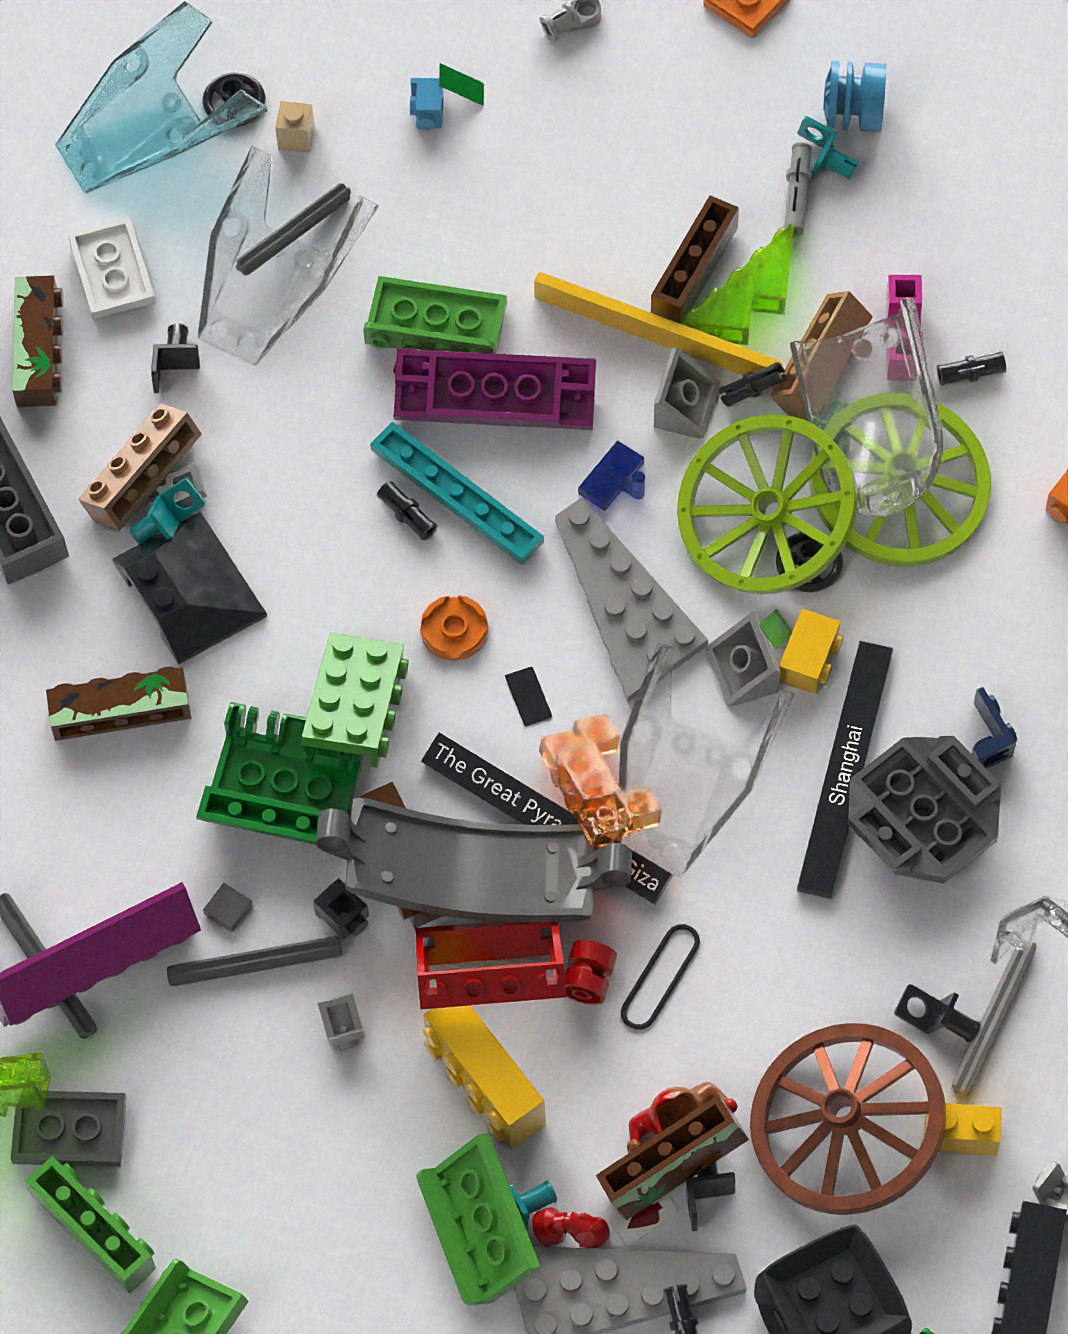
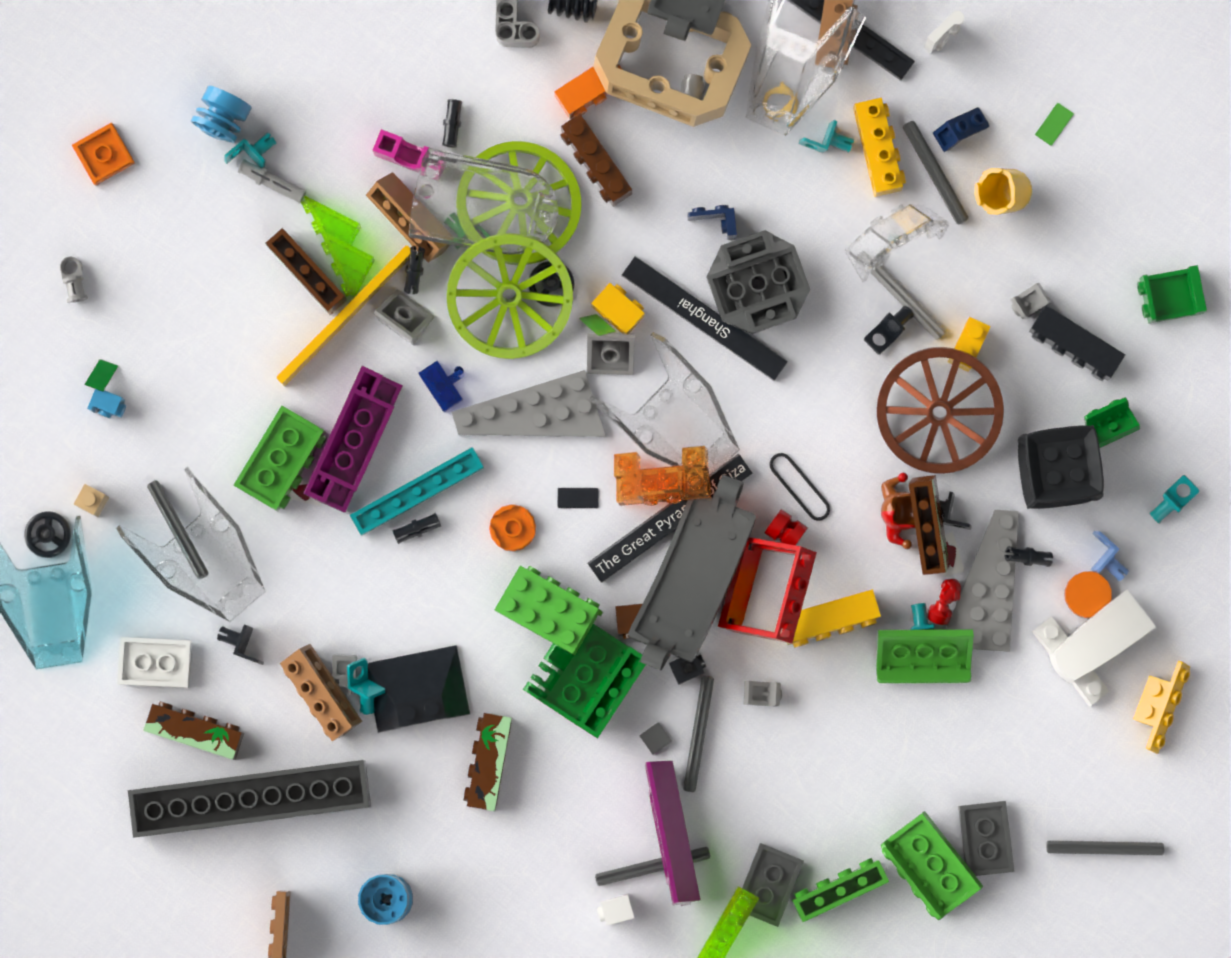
camera: 70 degrees left, 20 degrees up
none -> reddish brown brick [560,114,632,207]

